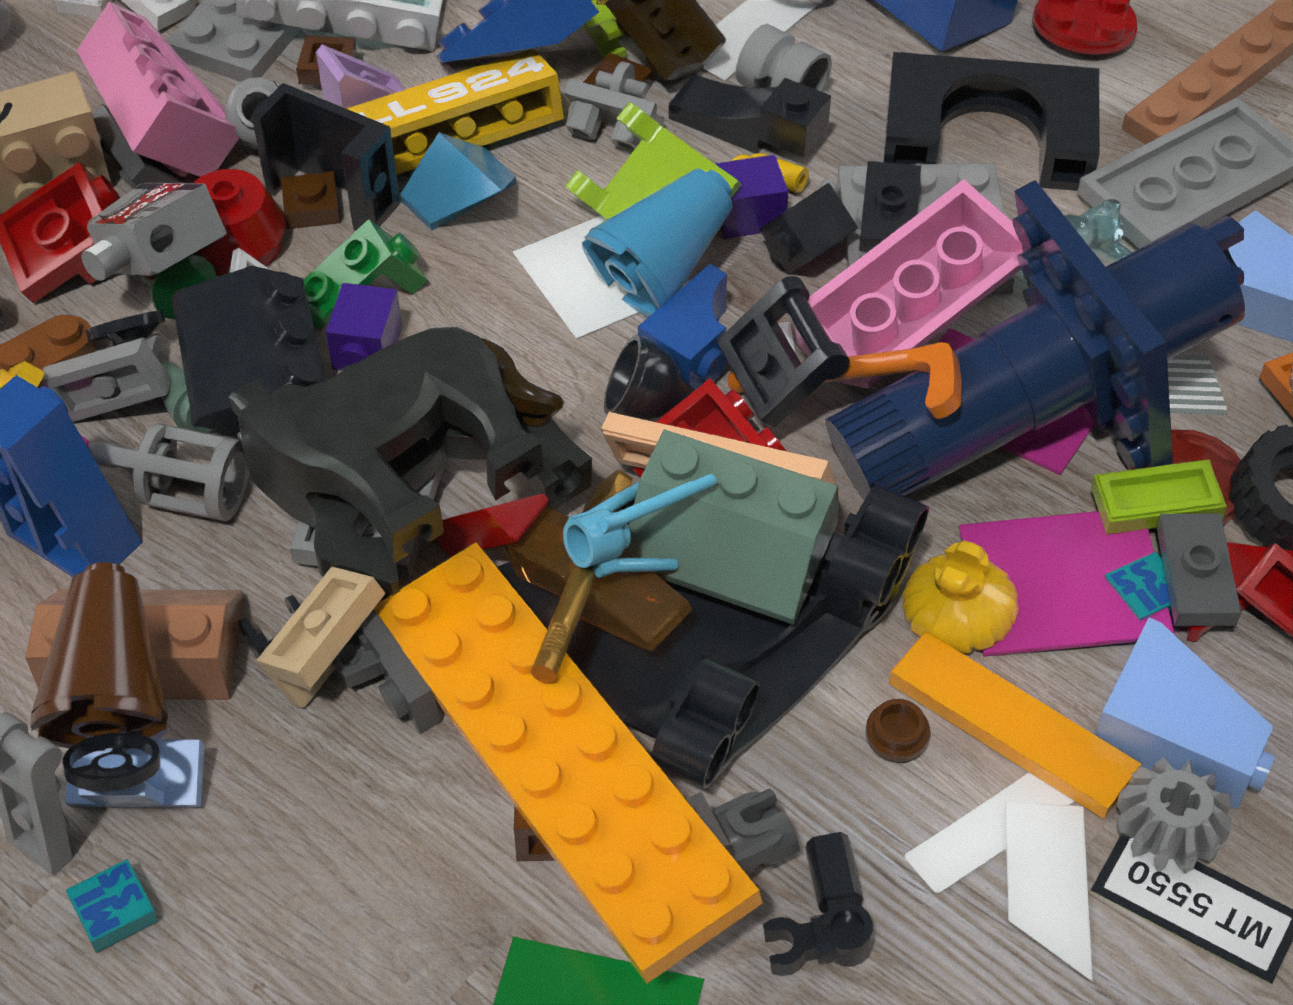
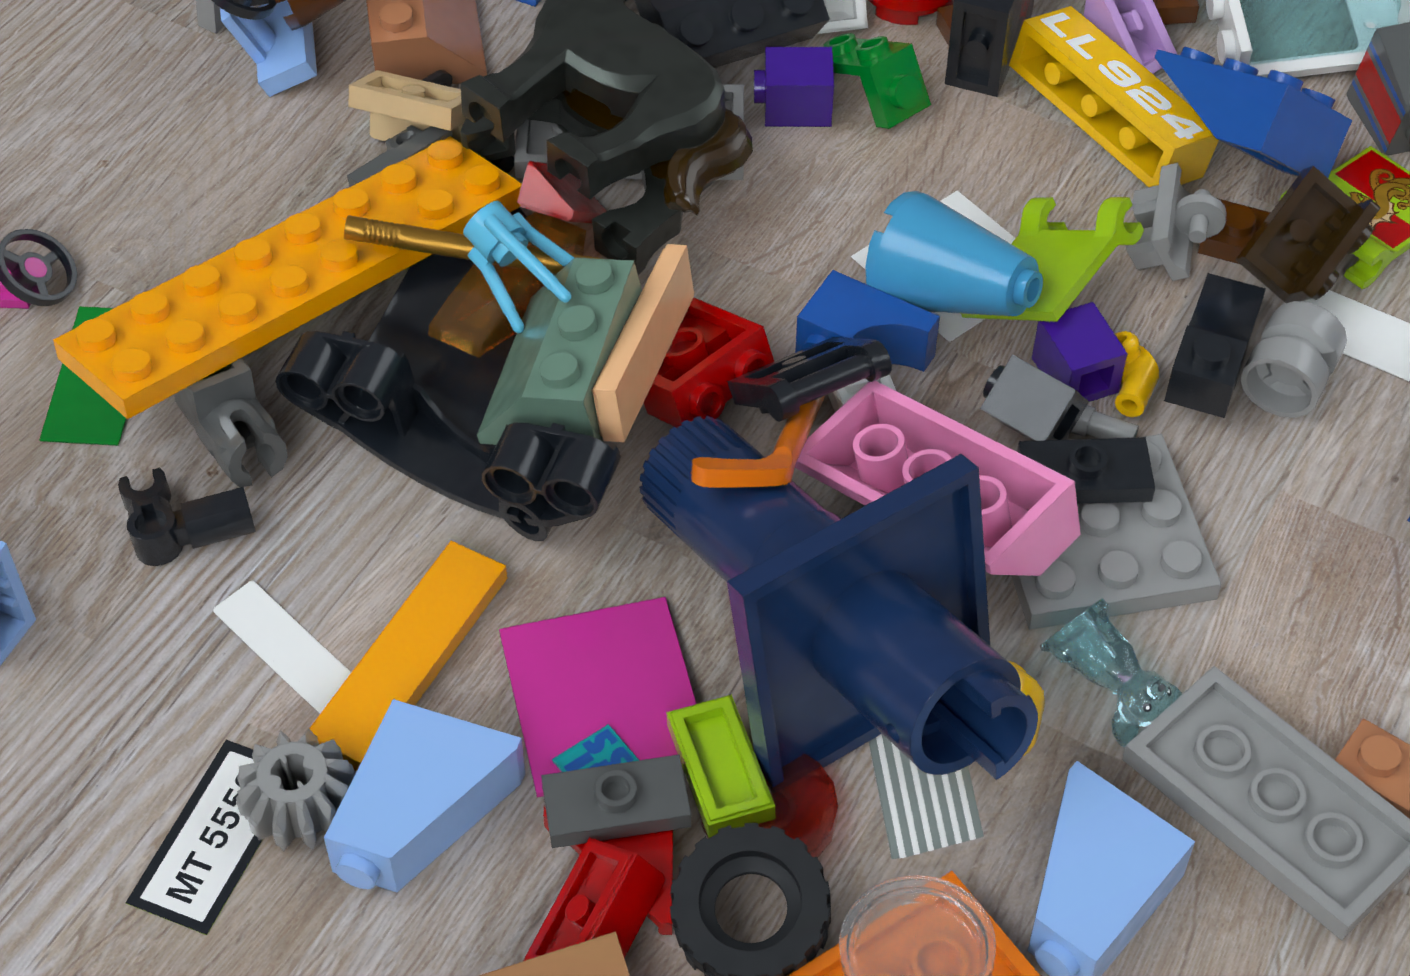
camera: 80 degrees right, 0 degrees up
tile [65,859,158,953] -> none
dark azure slope [400,133,516,231] -> none
black helmet [603,335,695,422] -> none
reddish brown plate [865,699,930,761] -> none
black arch [883,52,1100,191] -> none
yellow hair [902,540,1019,653] -> none
white sticker [1005,801,1093,982] -> none

